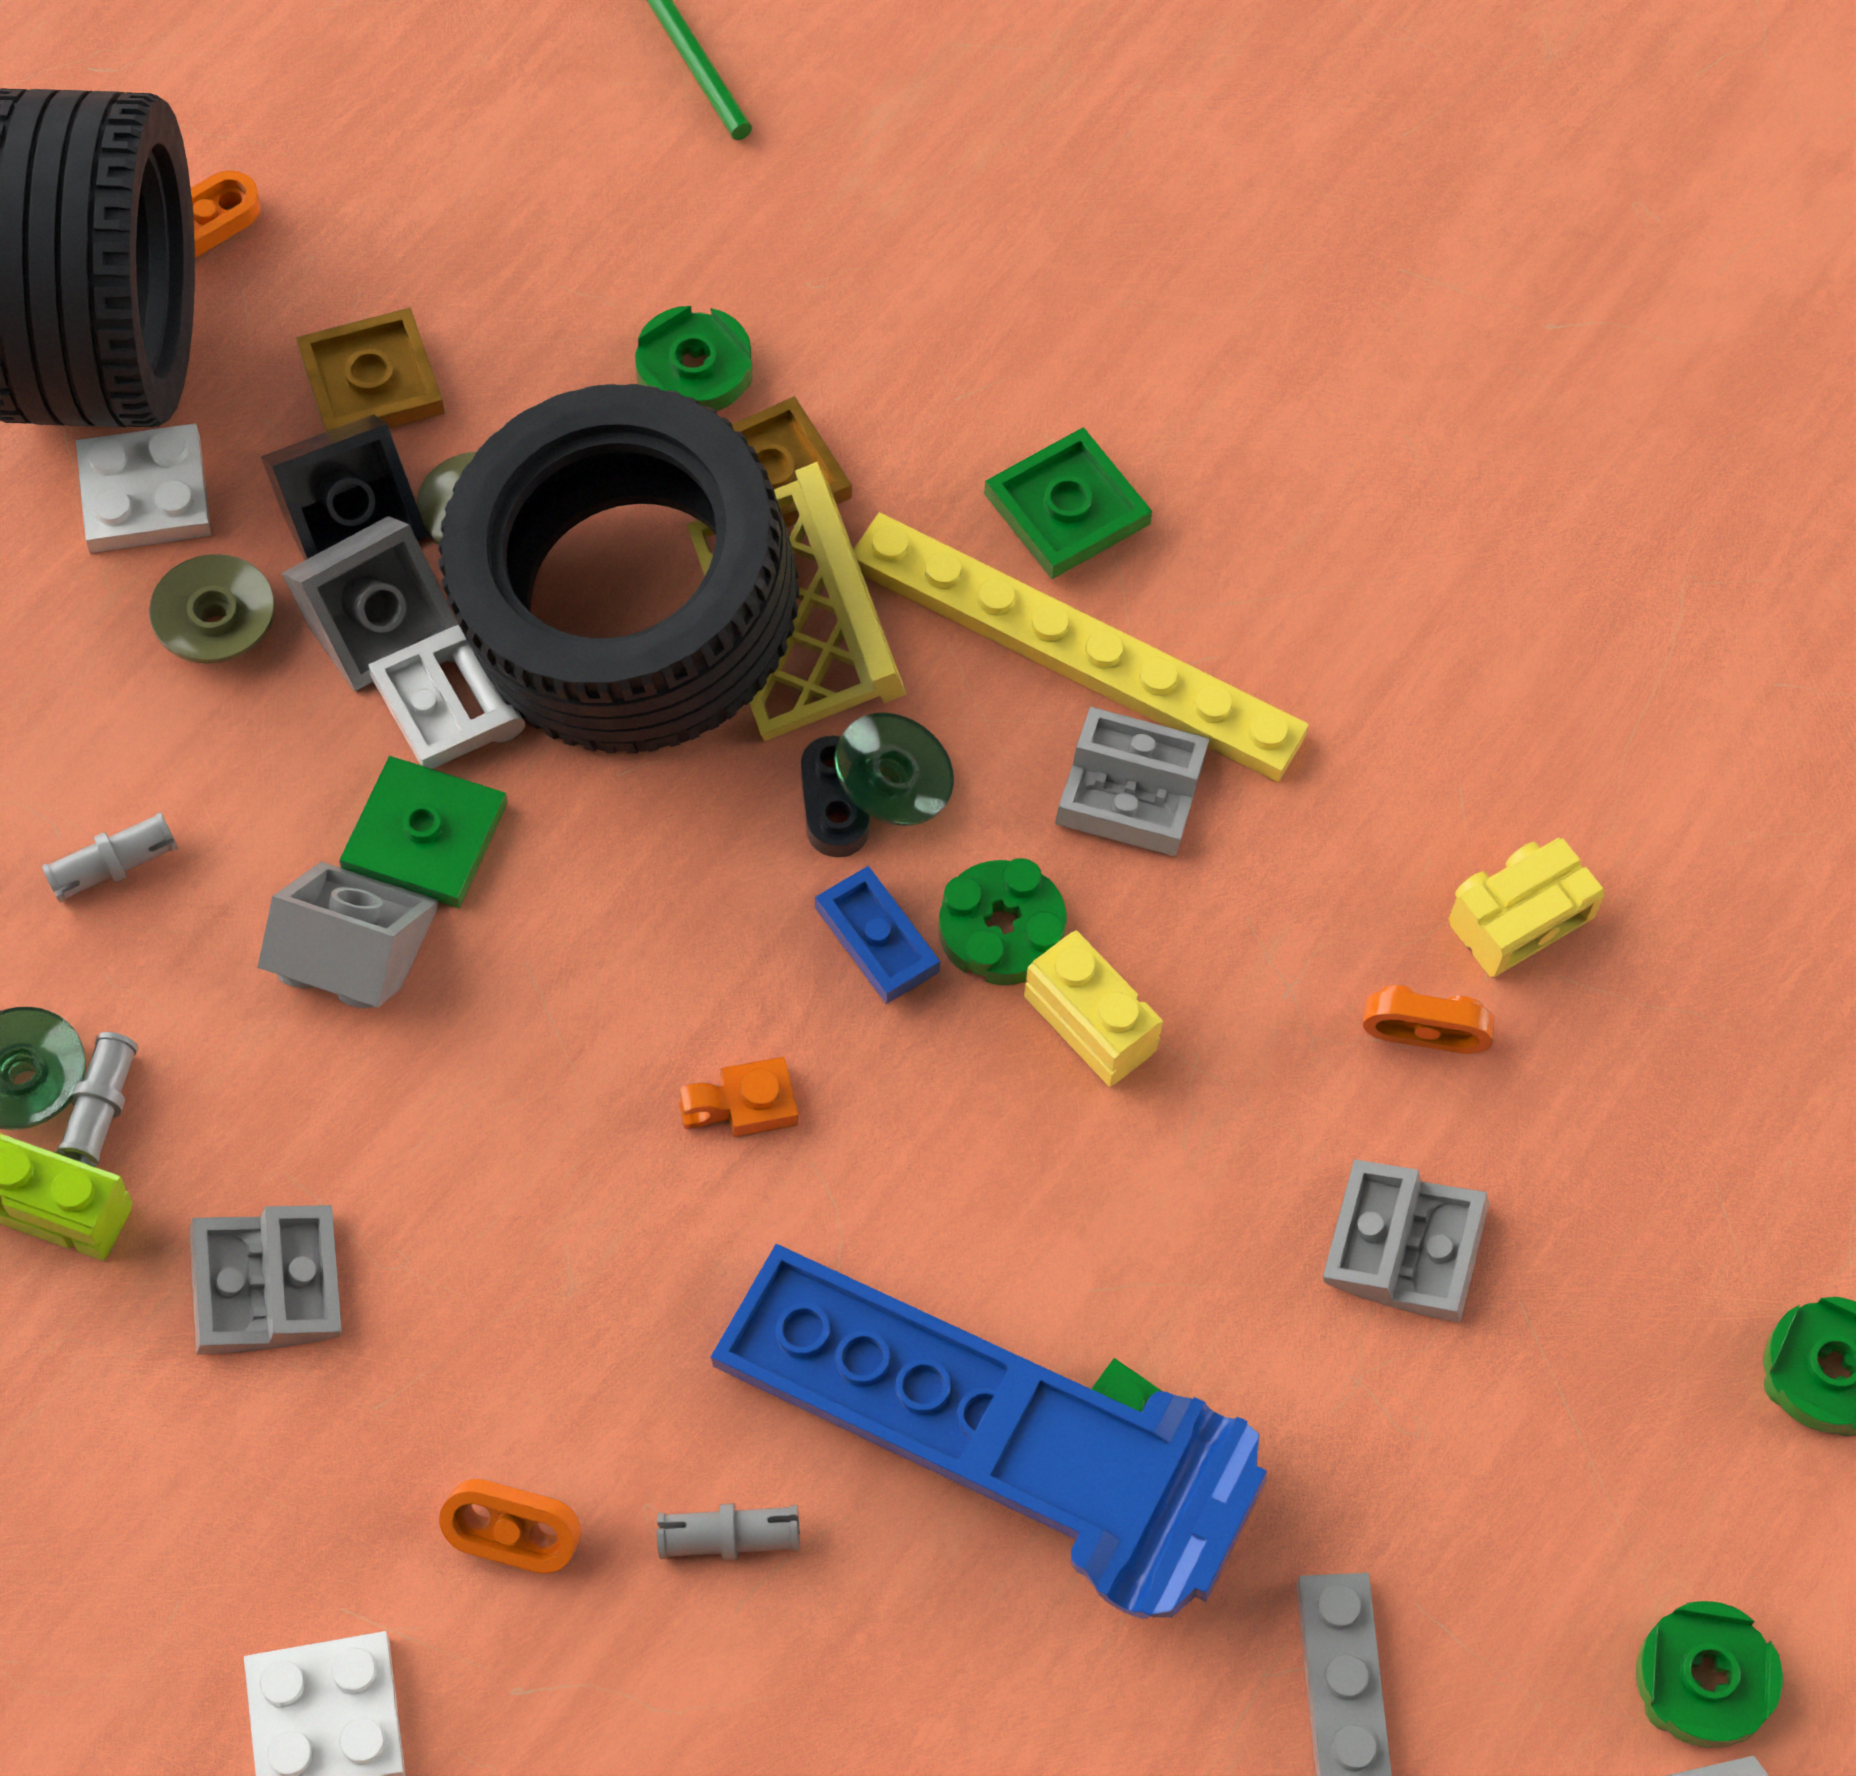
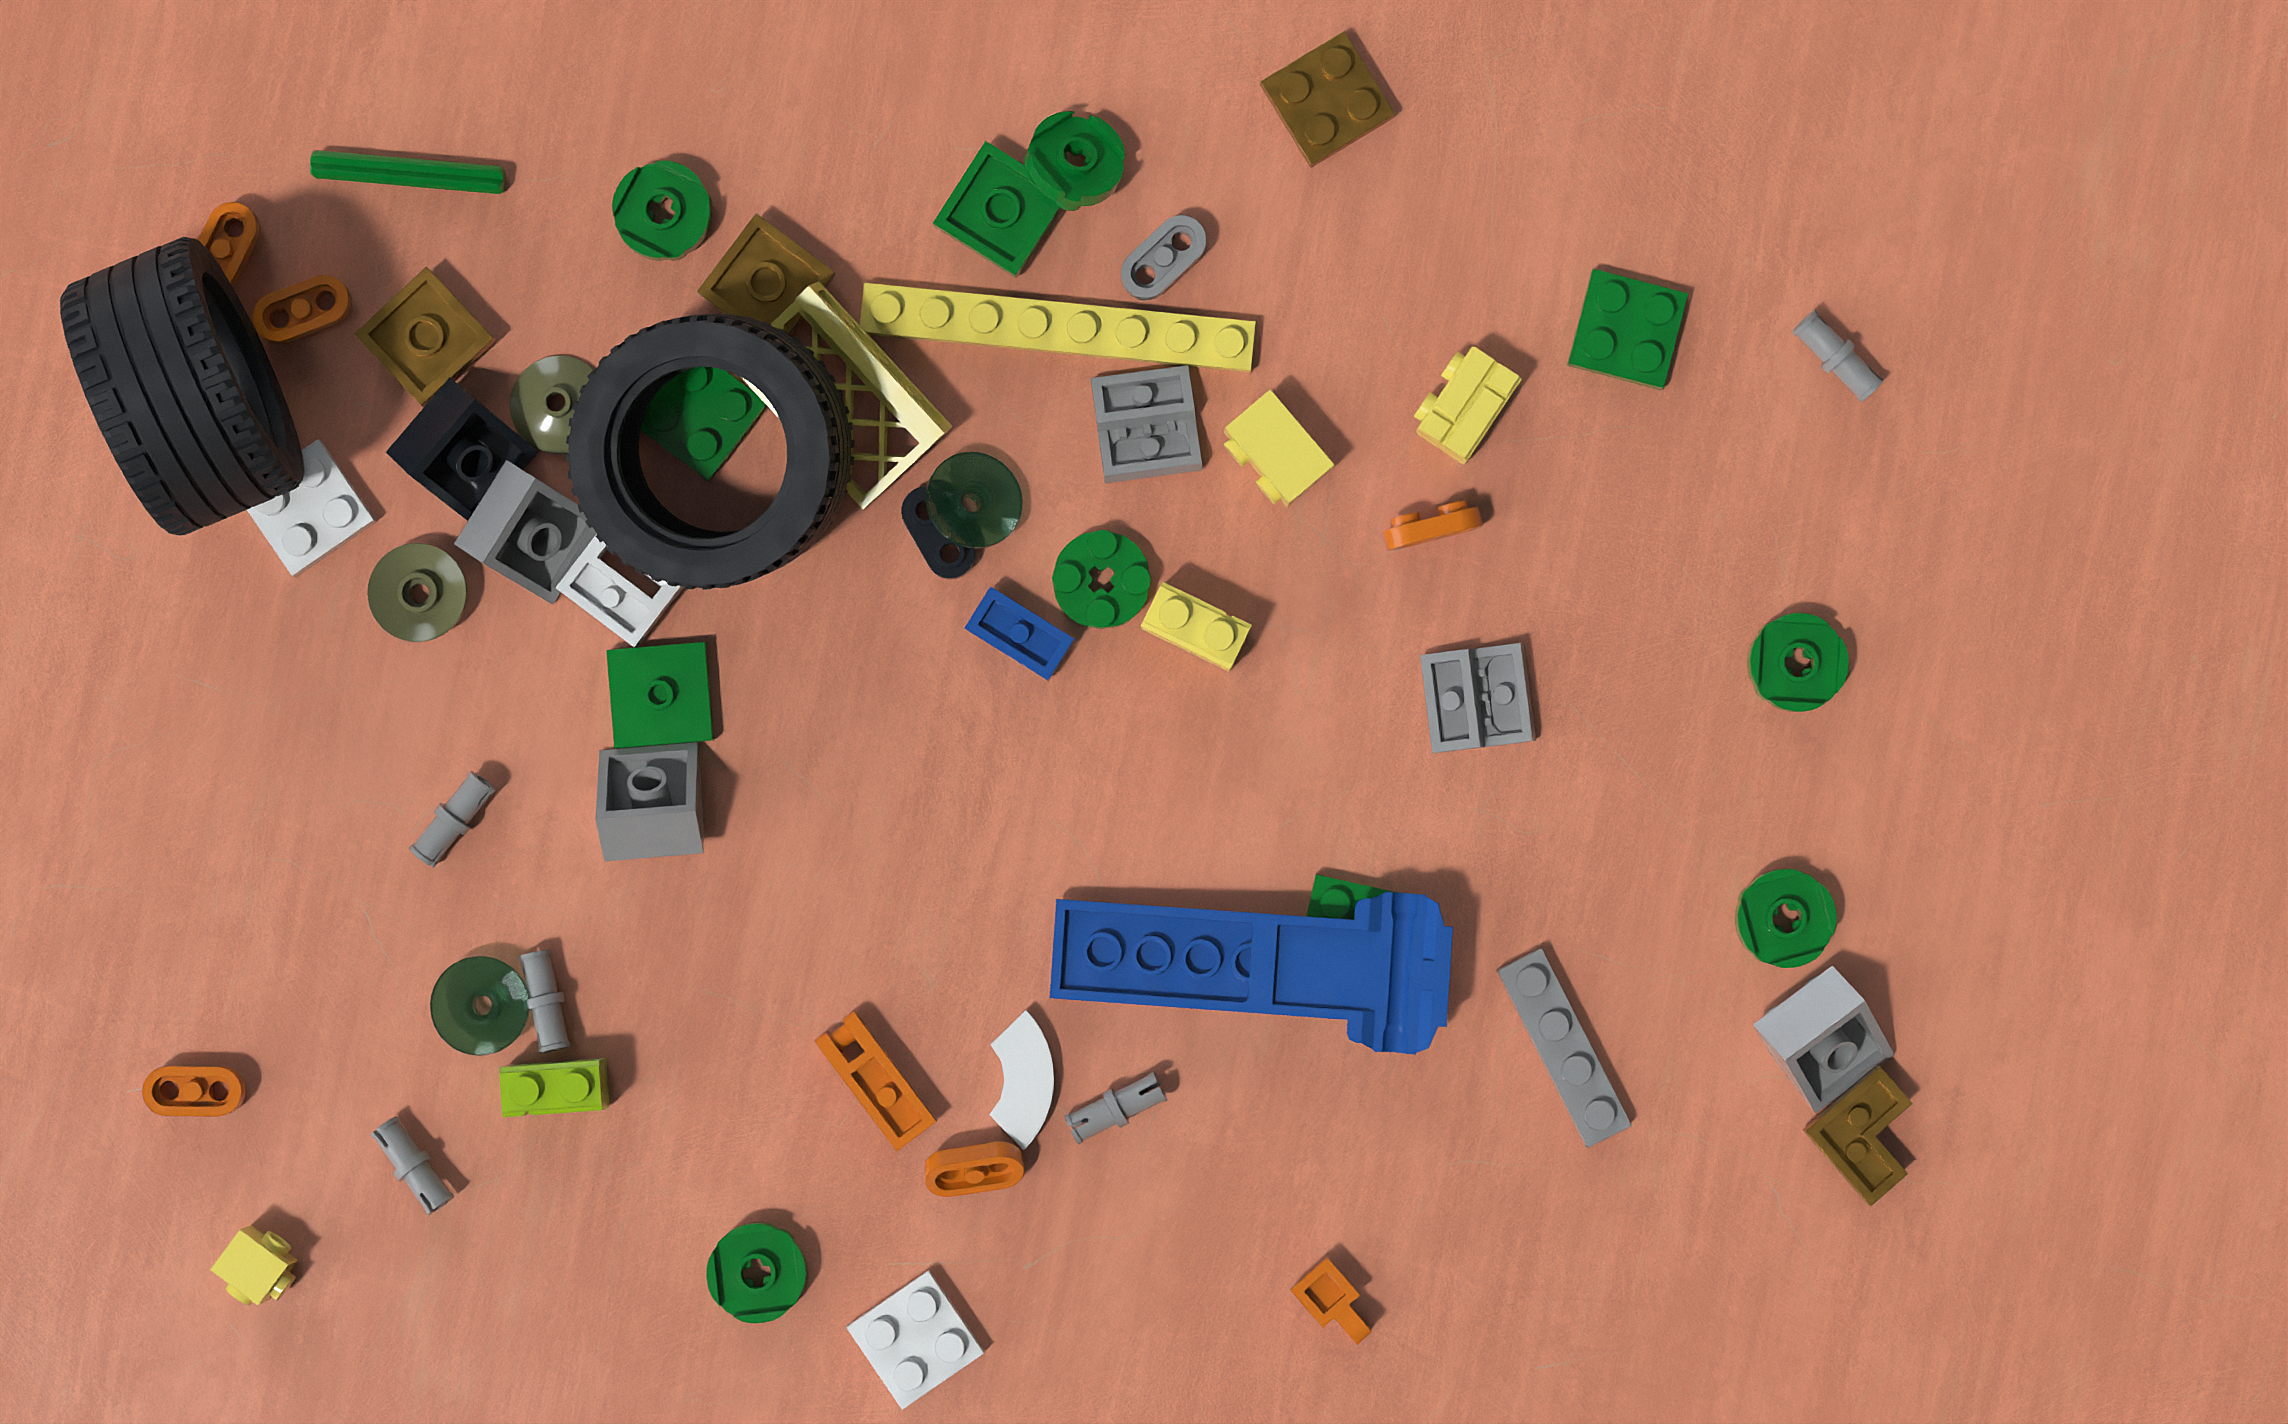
camera: 20 degrees left, 25 degrees up
light grey slope [189,1205,342,1355] -> none
orange plate [679,1056,798,1137] -> none
none -> orange plate [253,275,352,344]
none -> green axle [310,150,506,194]
none -> green plate [641,367,767,482]
none -> green plate [706,1222,807,1324]
none -> orange plate [814,1010,937,1152]
none -> white tile [990,1009,1054,1150]
none -> green plate [1024,111,1125,211]
none -> light grey plate [1121,215,1206,300]
none -> light yellow brick [1223,390,1334,507]
none -> pearl gold plate [1260,31,1395,168]
none -> green plate [1566,269,1688,390]

